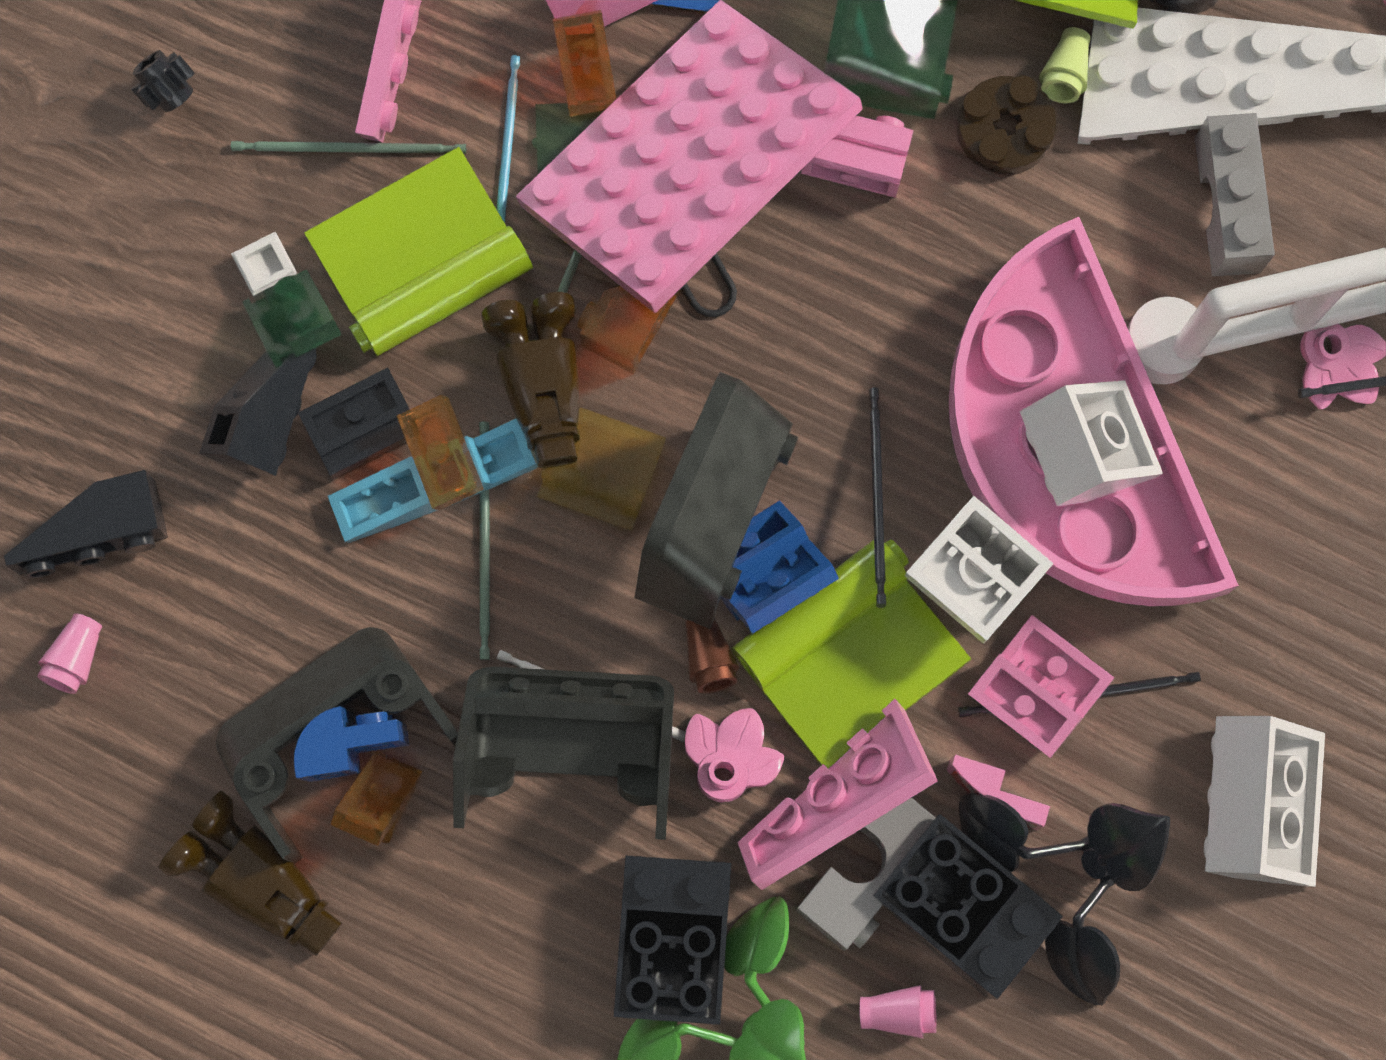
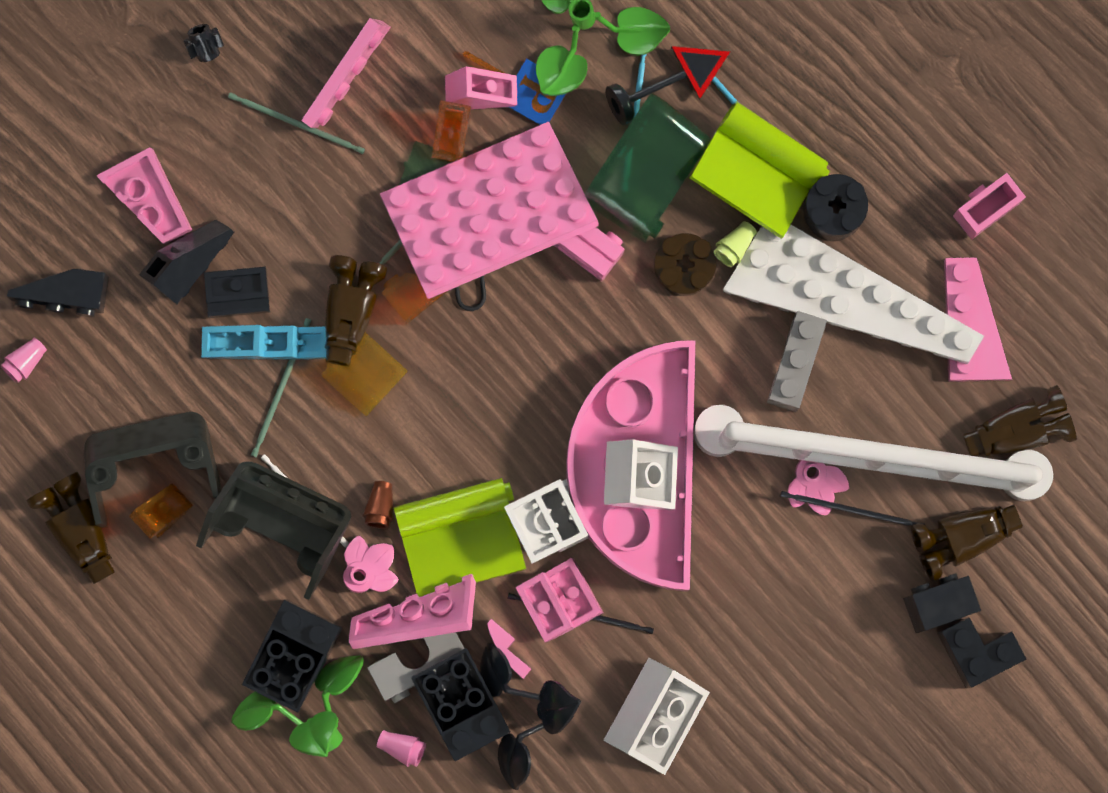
camera: 20 degrees right, 5 degrees up
white tile [231,232,300,300] -> none
clear green plate [242,269,342,368] -> none
blue brick [294,706,409,782] -> none
lime door [304,147,533,356] -> none
clear orange plate [397,395,484,510] -> none
medium azure piece [496,55,520,223] -> none
pearl dark grey windscreen [634,372,798,629] -> none
blue brick [721,500,839,634] -> none
black piece [869,387,887,608] -> none
none -> bright pink wing [96,147,193,244]

